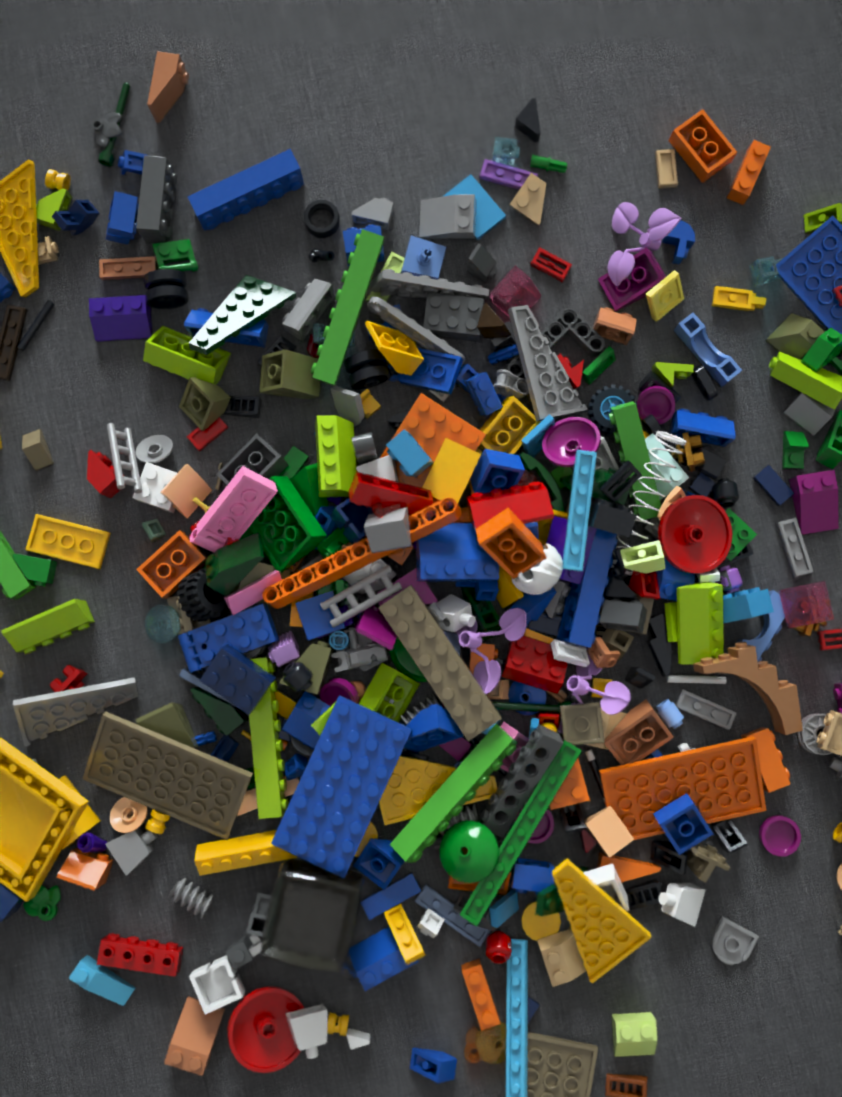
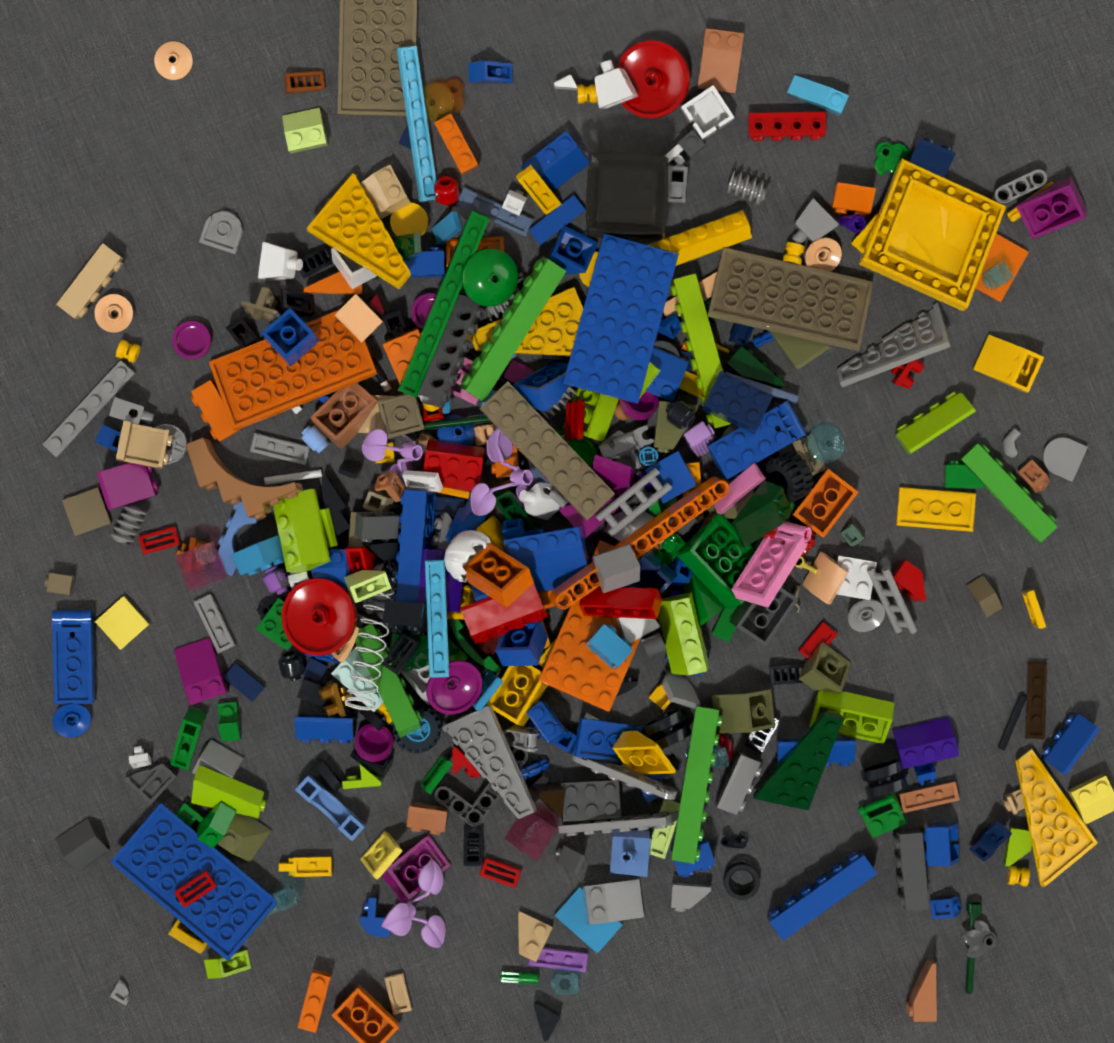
camera: 170 degrees right, 5 degrees up
clear red hand [371,503,401,518] -> none
yellow tile [422,438,482,504] -> none
none -> black slope [463,826,483,866]
none -> red tile [564,400,585,441]
none -> blue tile [914,762,937,785]

